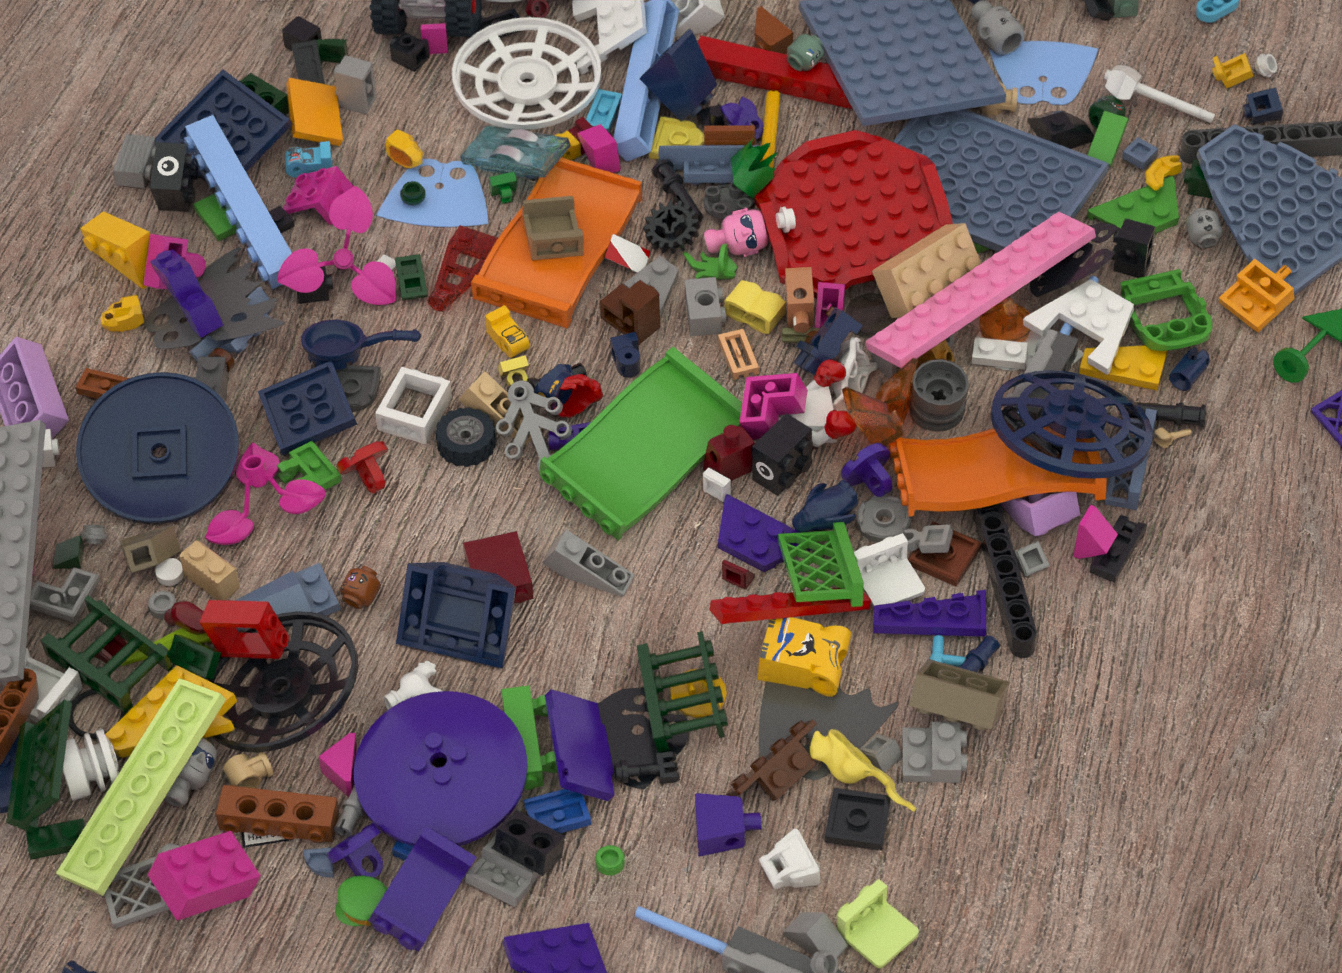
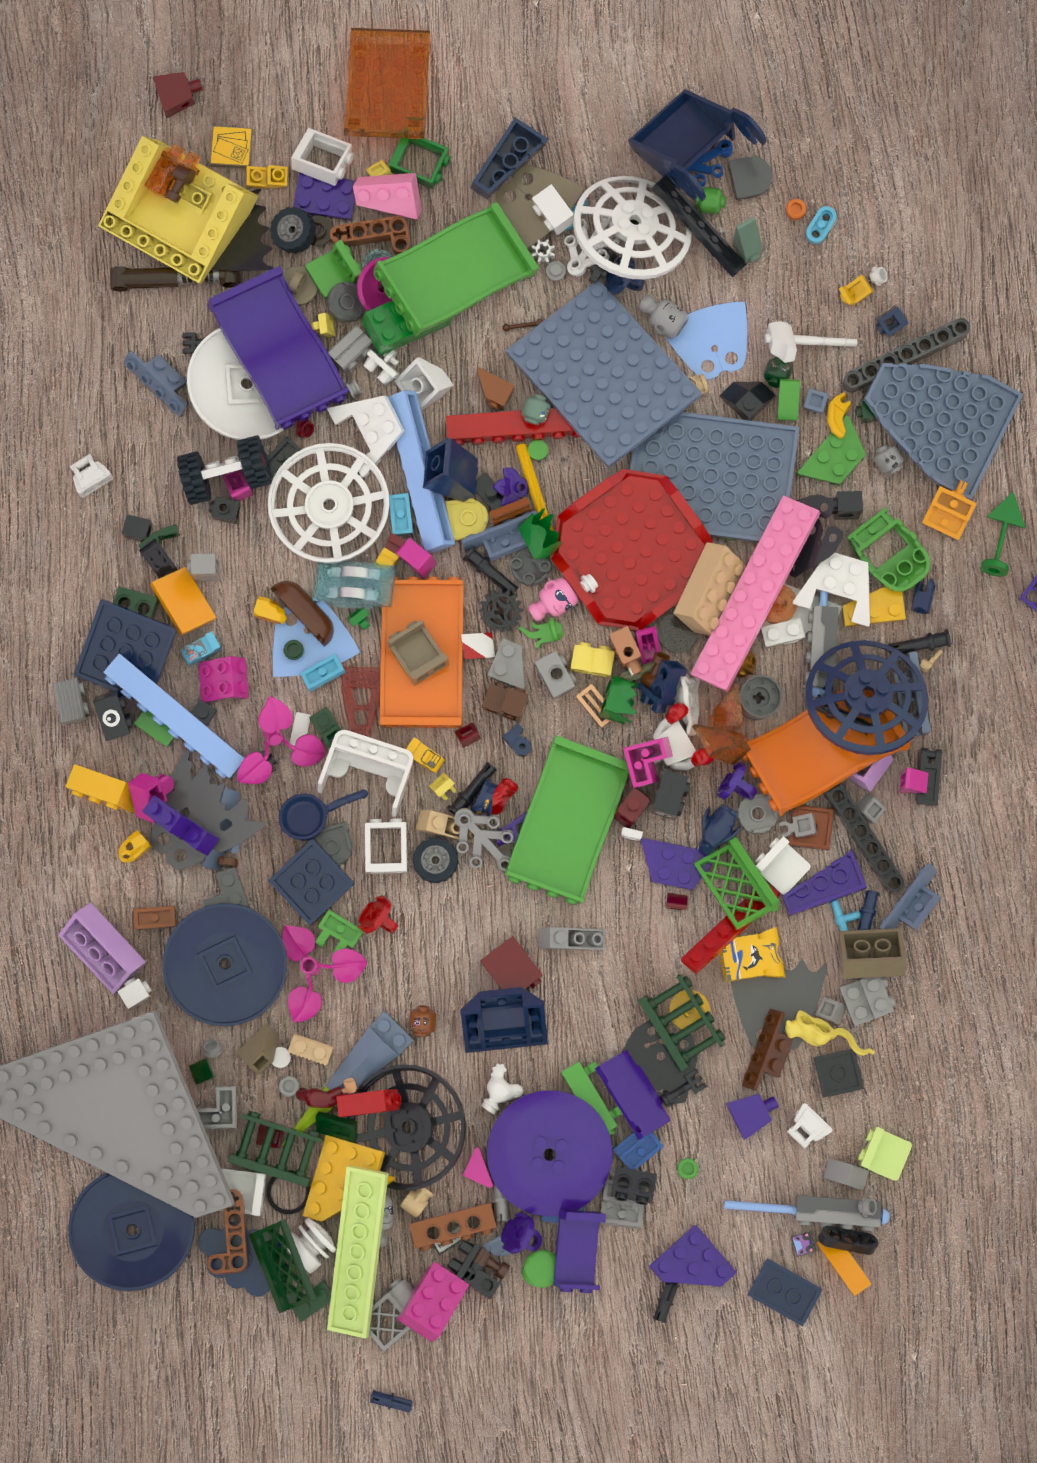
camera: 20 degrees left, 30 degrees up
none -> reddish brown brick [270,581,334,647]
none -> medium azure plate [300,654,346,692]
none -> white windscreen [318,730,413,818]
none -> black hips [447,1240,510,1299]
none -> dark red slope [455,723,481,748]
none -> bright green tile [528,440,548,461]
none -> green piece [599,675,639,724]
none -> sand blue bracket [880,863,941,931]

